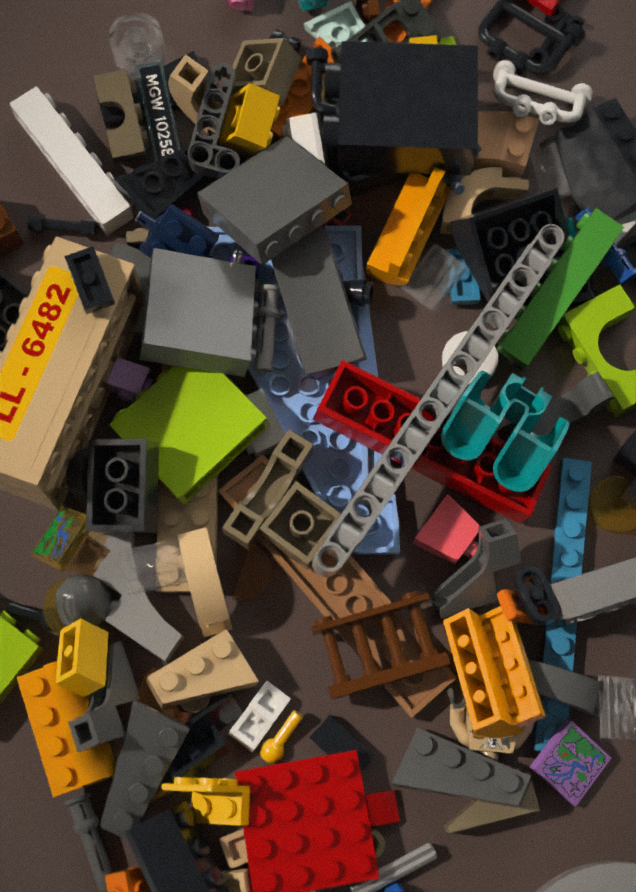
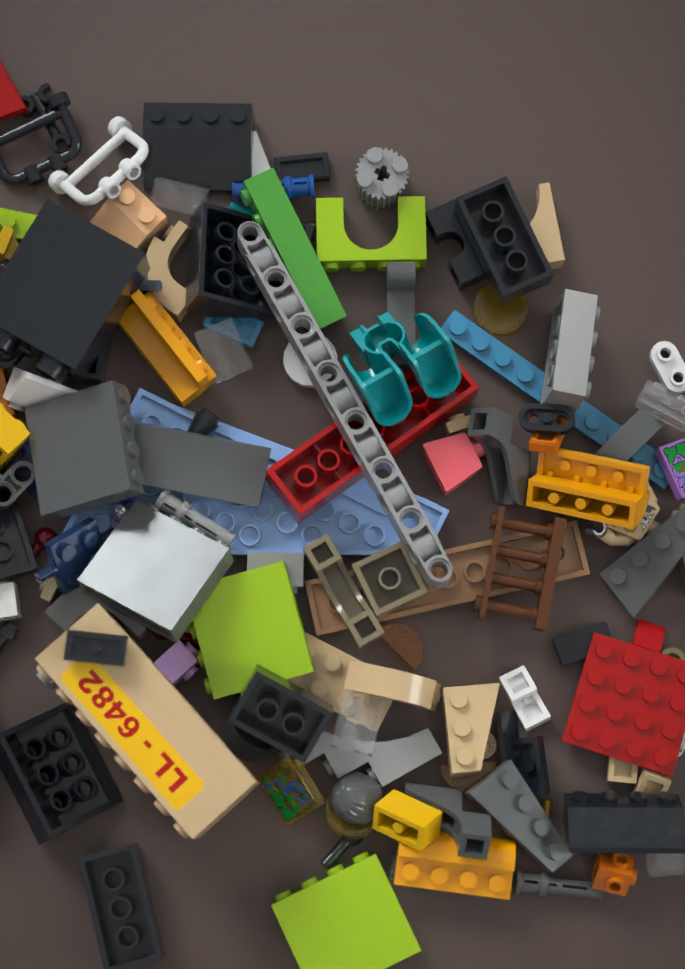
camera: 60 degrees left, 5 degrees up
yellow bracket [162,777,250,826] -> none
yellow bar [260,710,303,764] -> none
none -> tan plate [444,413,470,437]

